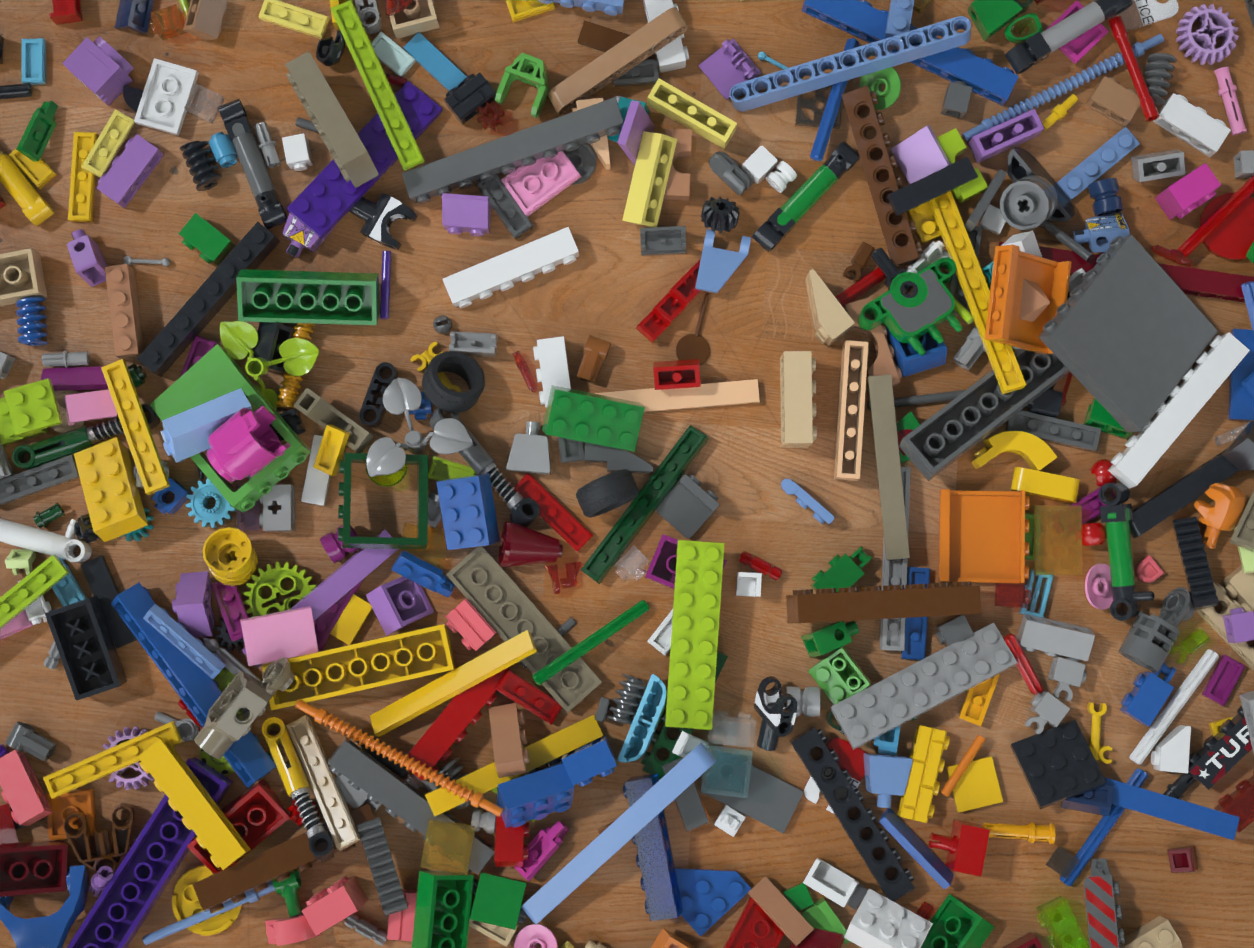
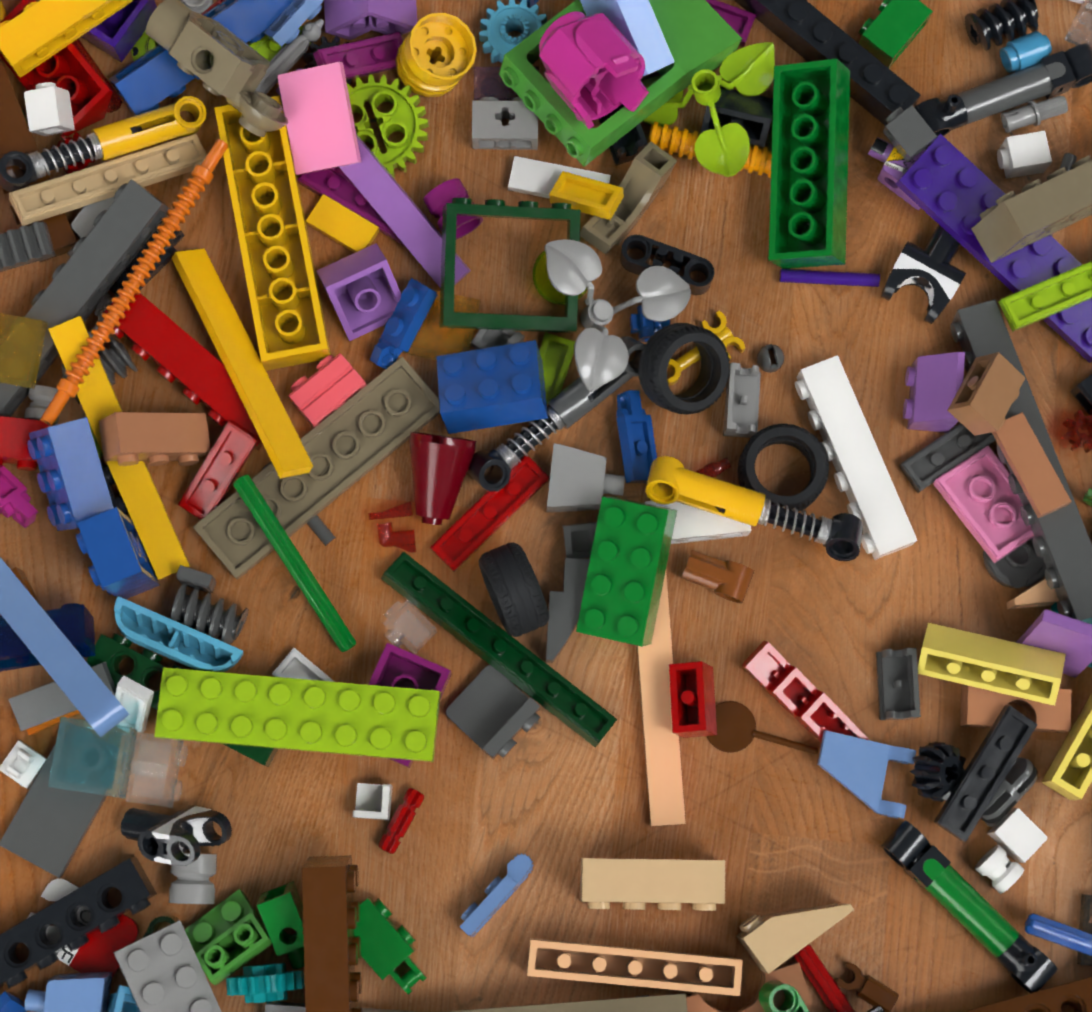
camera: 85 degrees right, 5 degrees down
none -> white brick [24,82,75,136]
none -> teal gear [226,963,304,1003]
none -> blue hinge [616,390,657,483]
none -> piece [645,456,864,561]
none -> black tyre [737,424,829,512]
none -> dark grey brick [883,105,937,163]
none -> black tile [934,705,1038,842]
none -> medium nougat brick [947,352,1025,436]
none -> nougat tile [992,412,1072,519]

